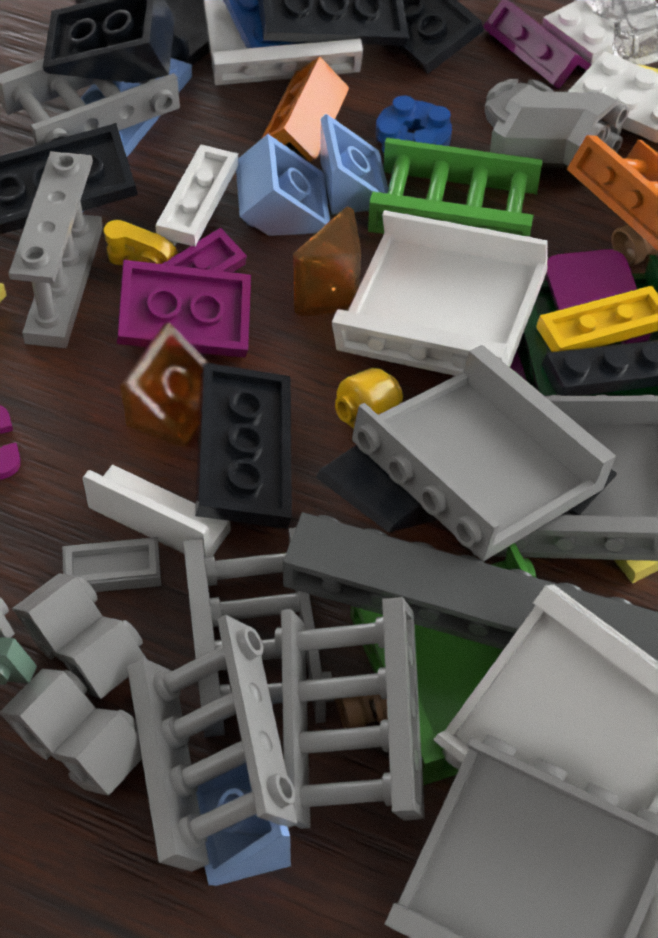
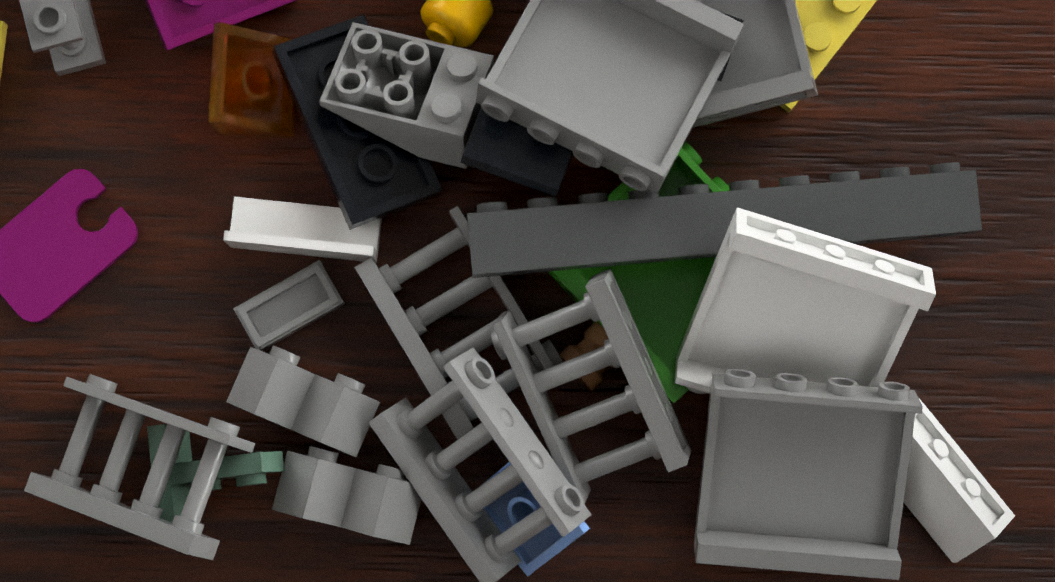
camera: 20 degrees left, 30 degrees up
none -> light grey slope [319,22,494,169]

